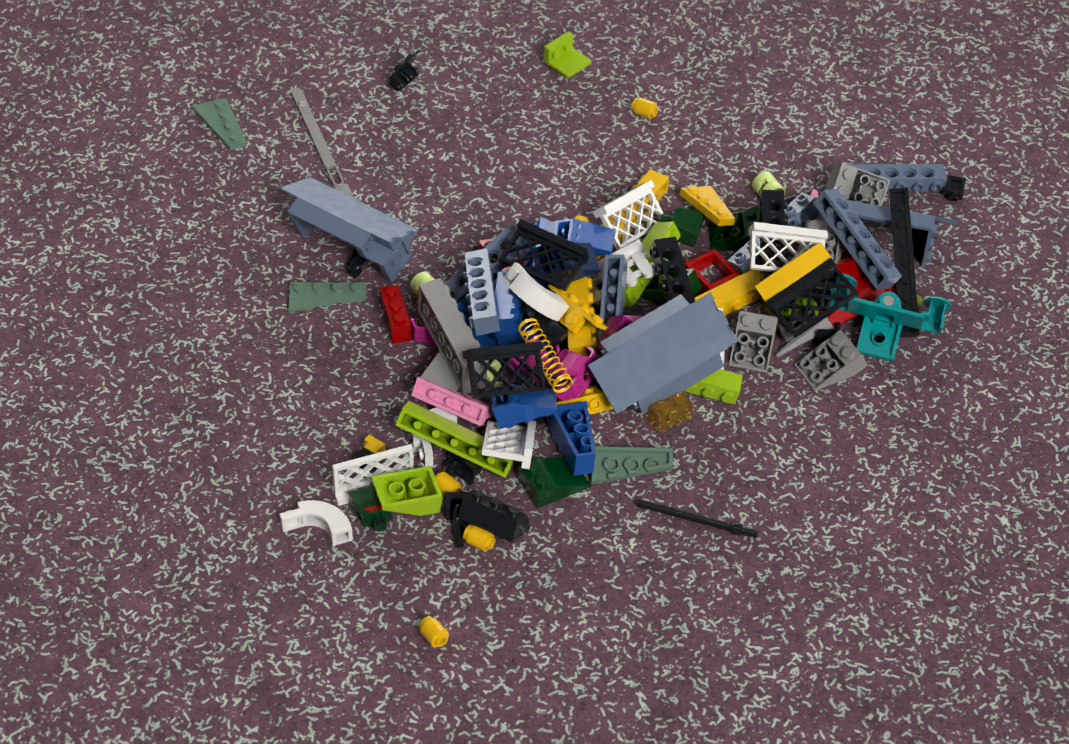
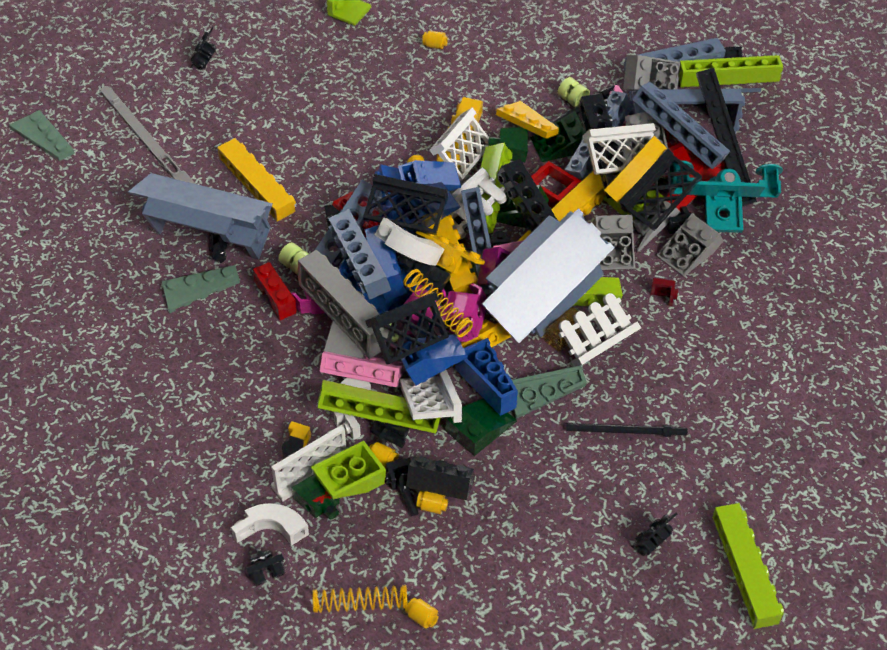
camera: 15 degrees left, 5 degrees up
none -> yellow brick [217,138,296,222]
none -> black hips [245,548,285,586]
none -> yellow piece [312,585,407,613]
none -> white fence [558,293,641,367]
none -> black hinge [631,512,677,556]
none -> dark red bracket [650,278,678,306]
none -> lime brick [678,55,783,87]
none -> lime brick [712,503,784,629]

